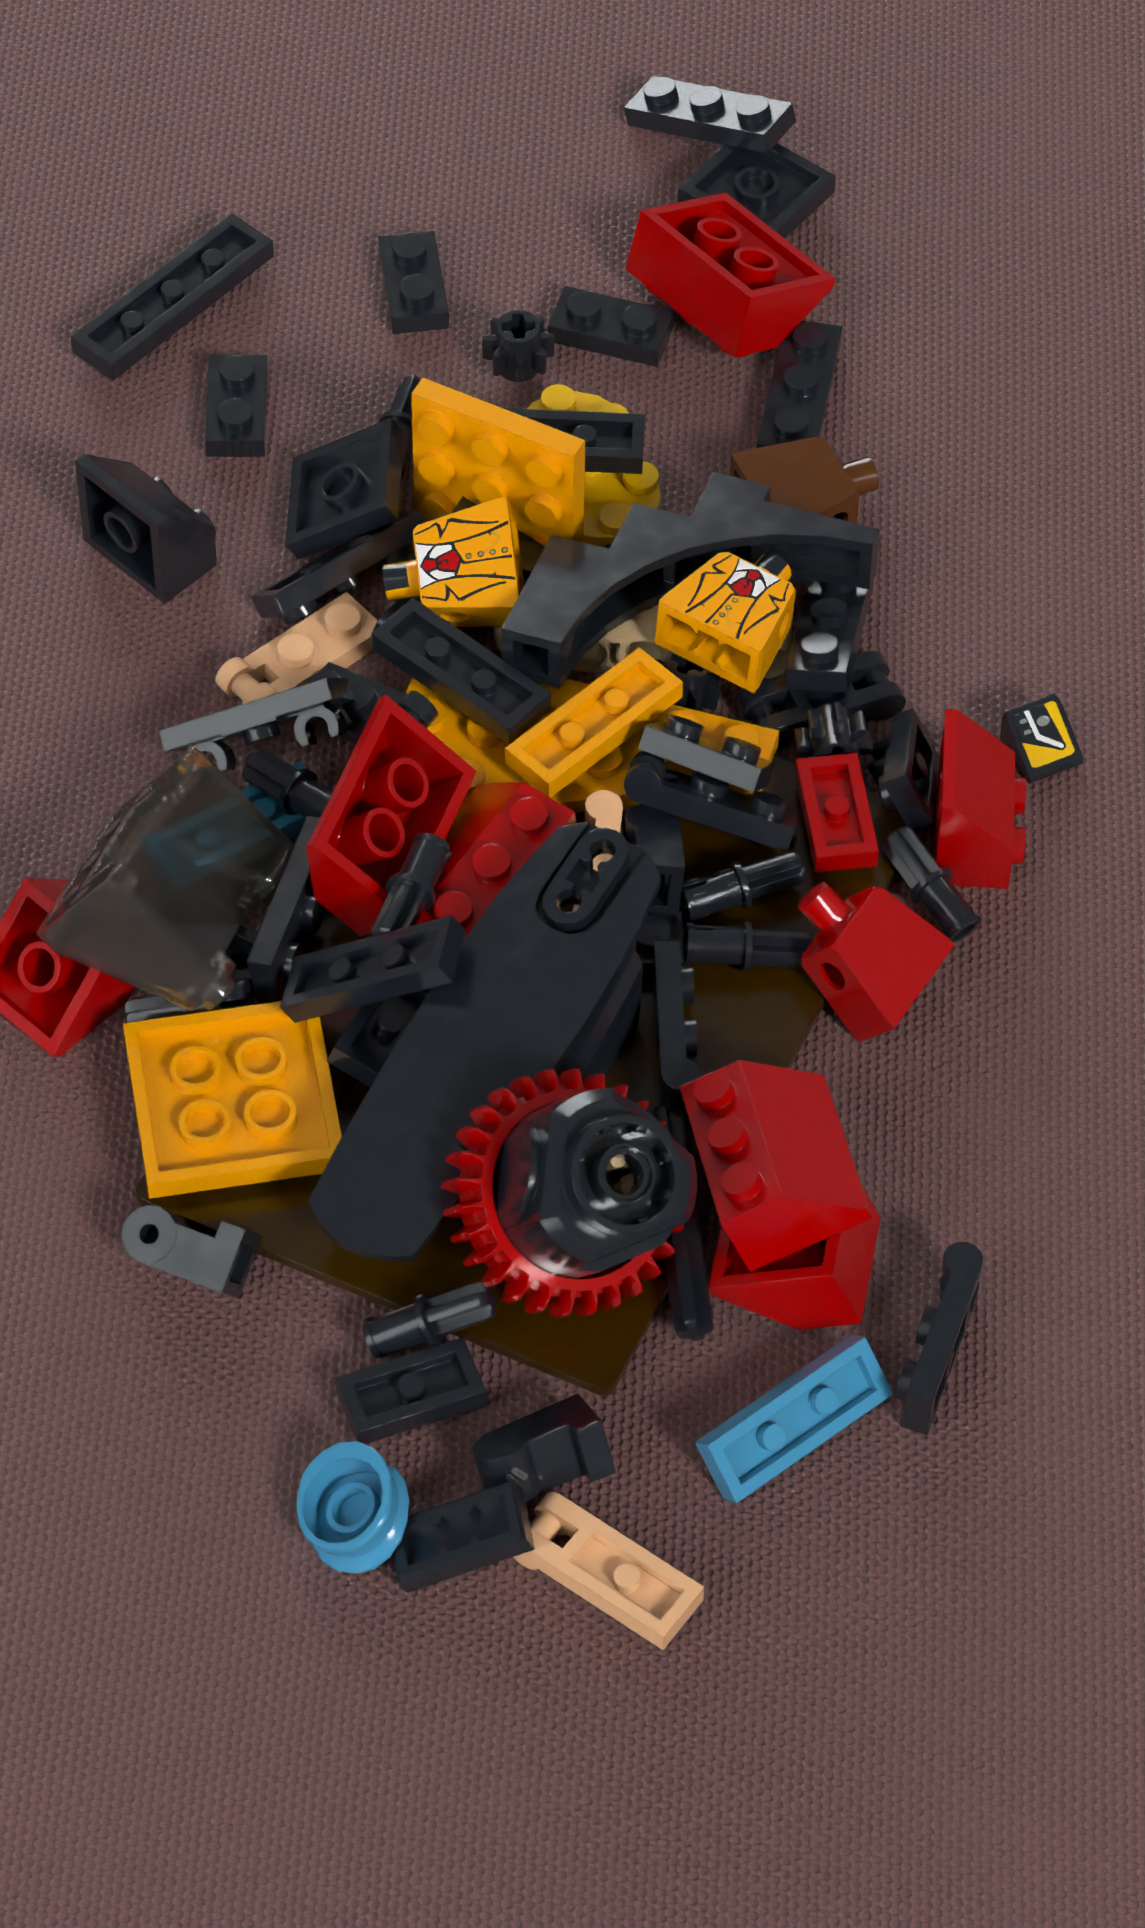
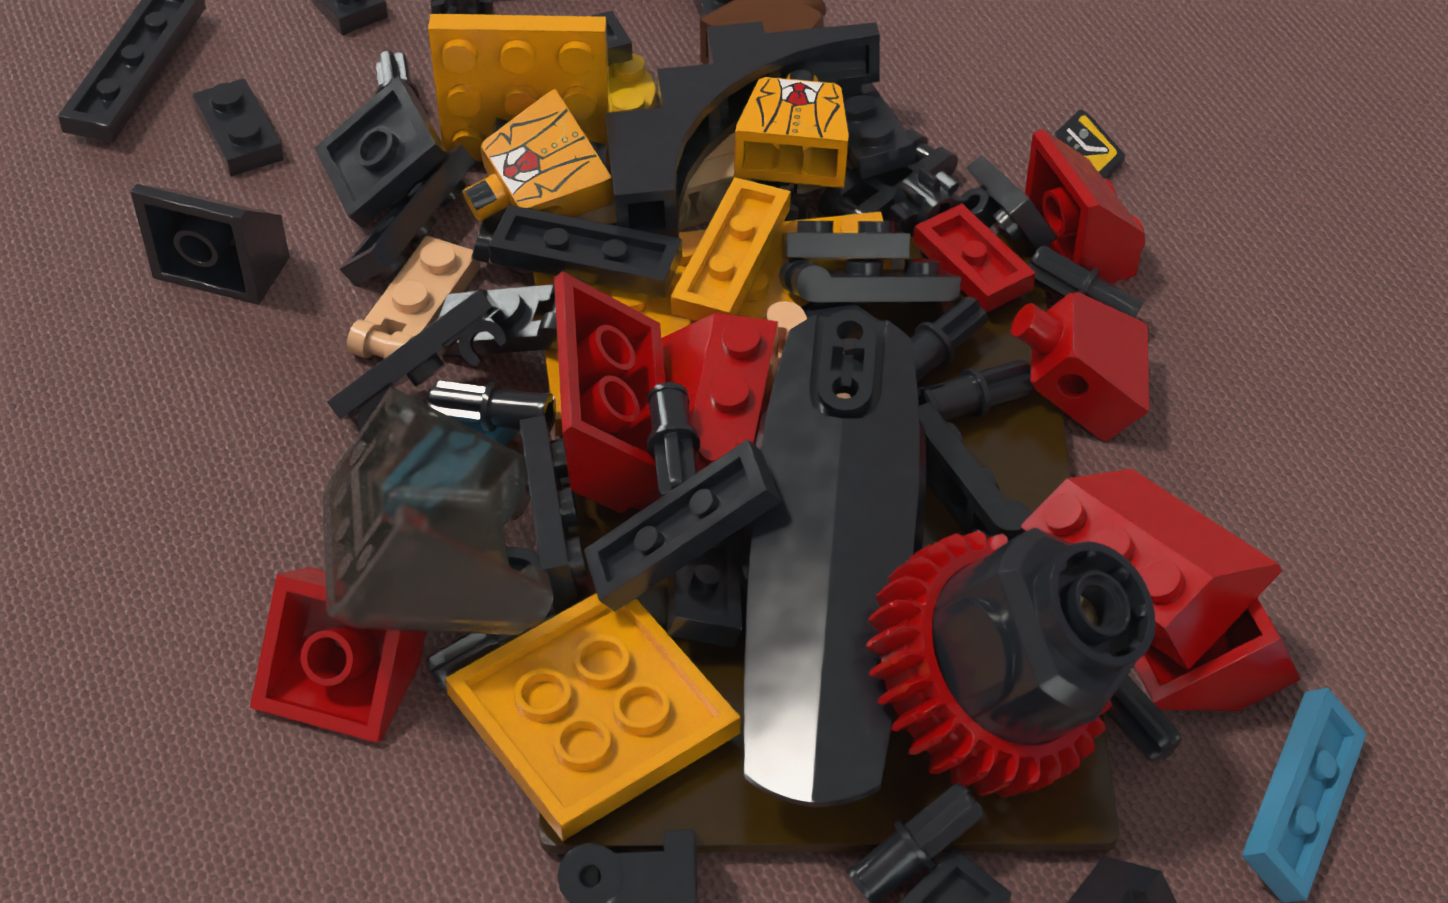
camera: 25 degrees left, 5 degrees down
black plate [895,1242,983,1435] -> none

